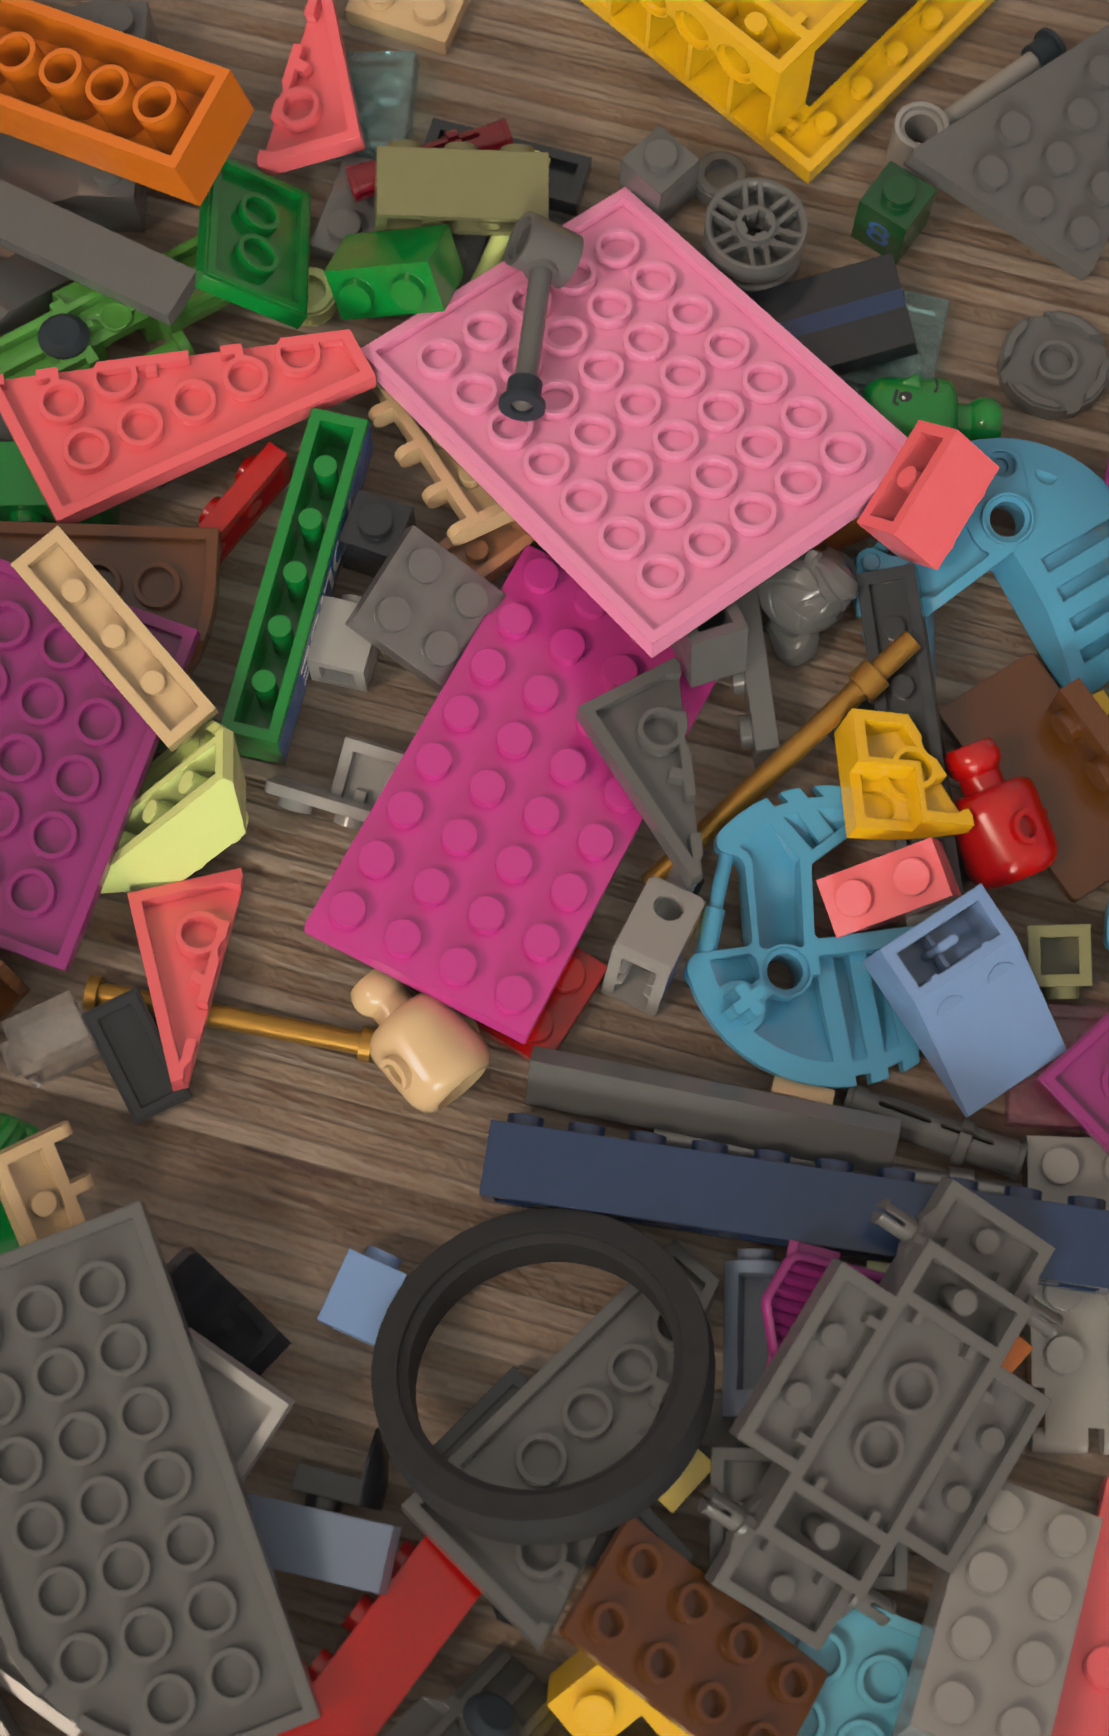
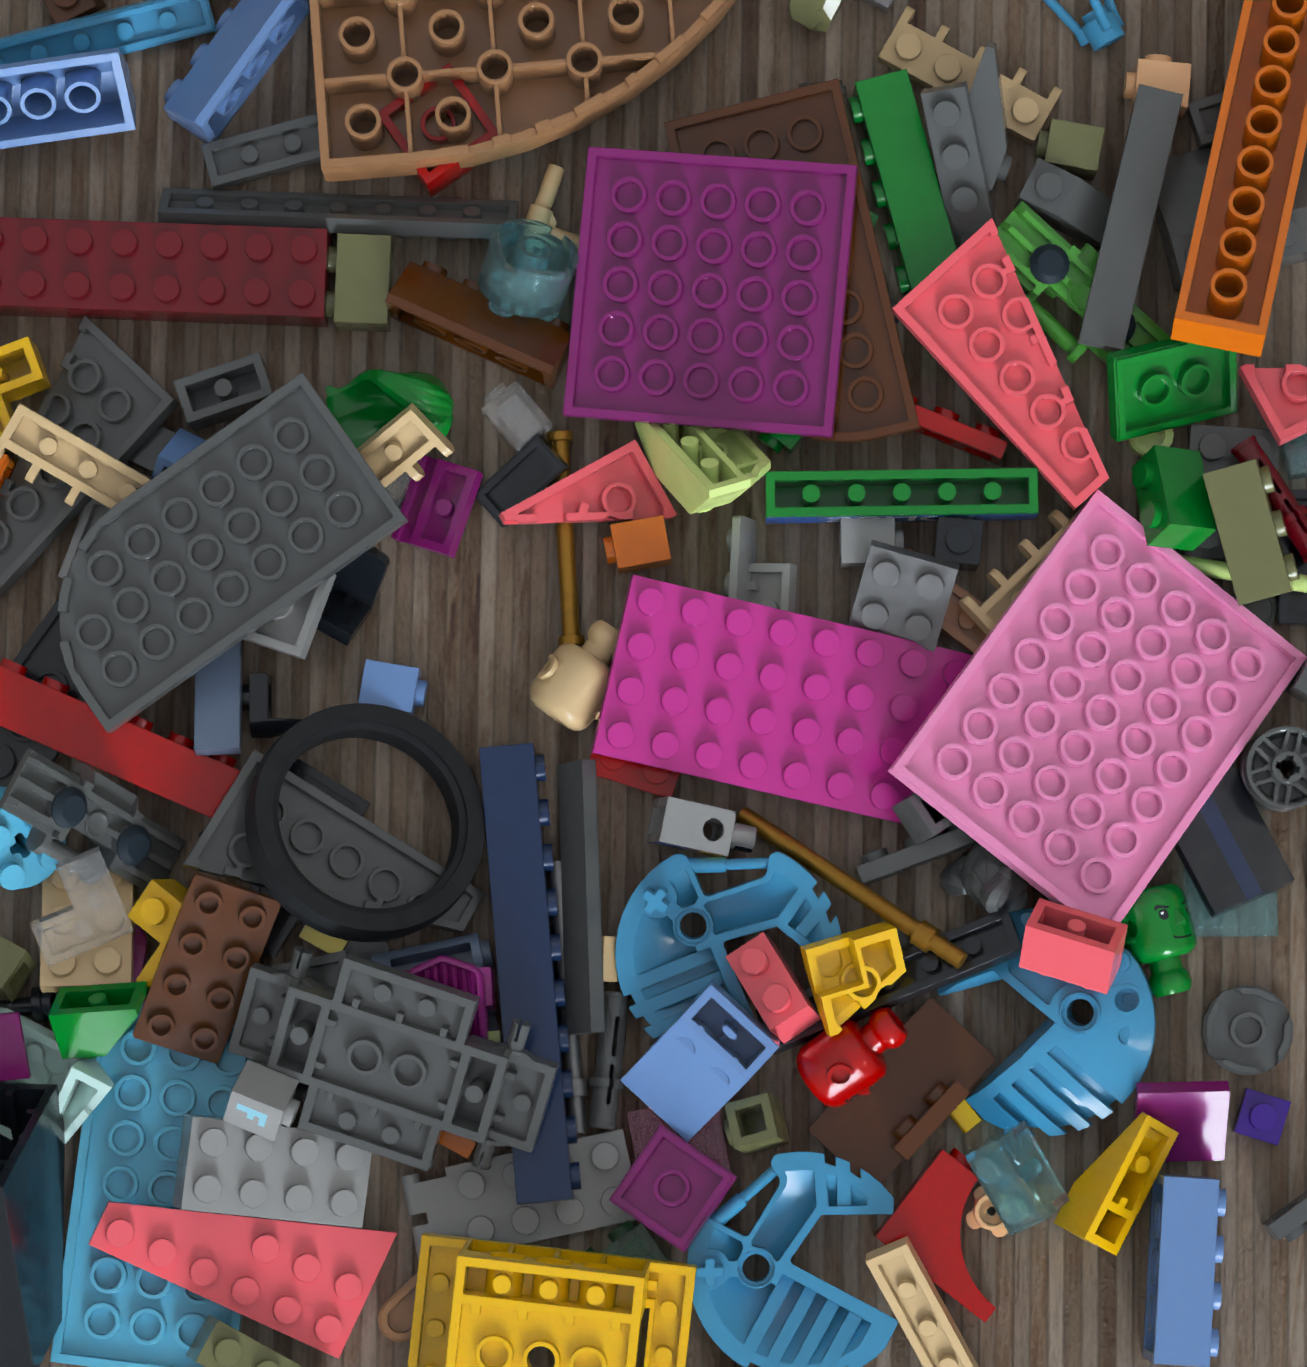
camera: 80 degrees right, 10 degrees up
tan plate [10,525,219,752] -> none
dark grey piece [498,211,584,421] -> none
dark grey wing [576,657,703,888] -> none
none -> light grey brick [223,1060,300,1141]
none -> magenta plate [391,455,483,559]
none -> orange brick [603,515,671,574]

